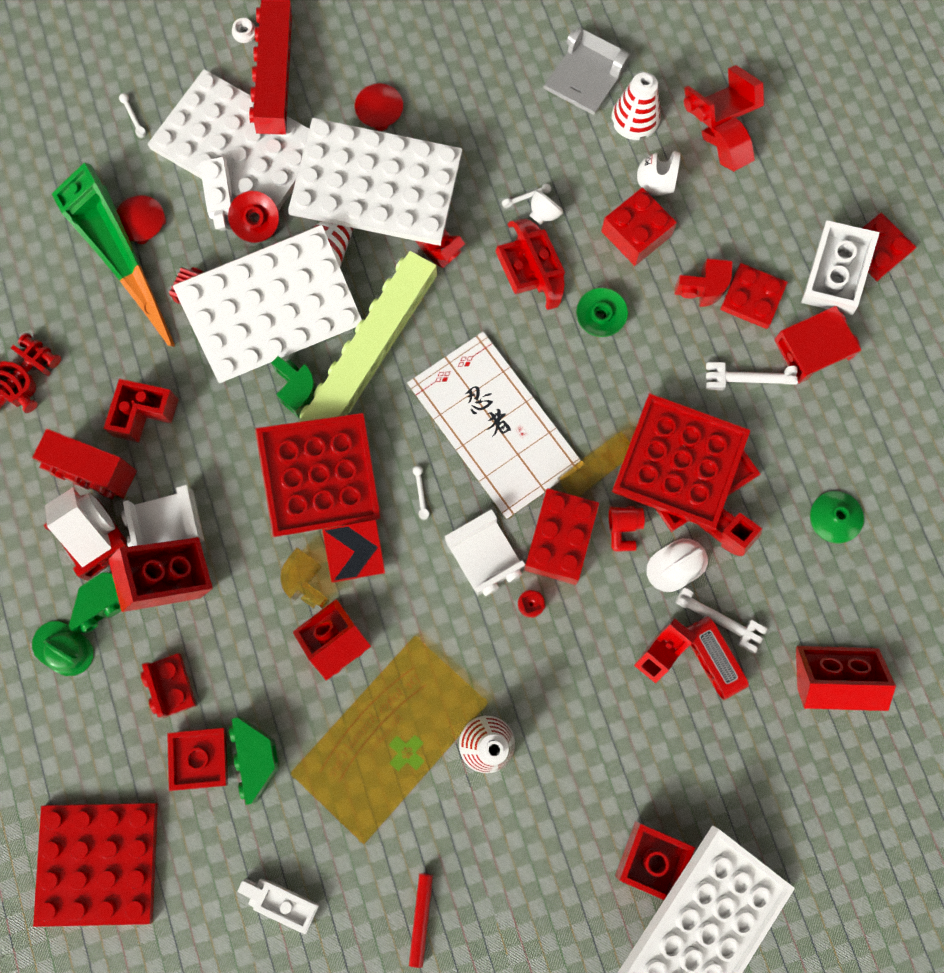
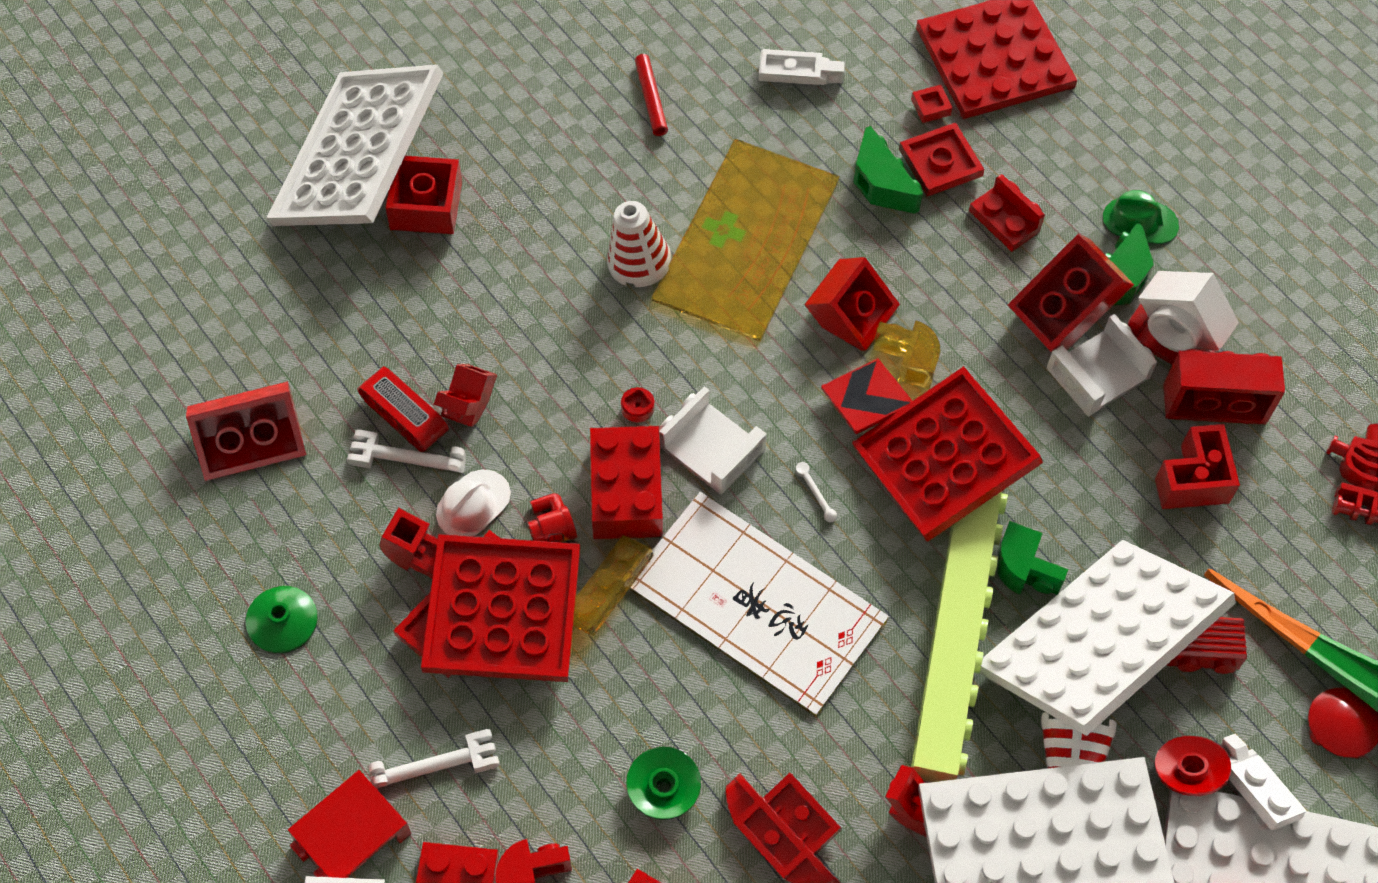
camera: 160 degrees right, 15 degrees down
none -> red plate [911,85,953,123]

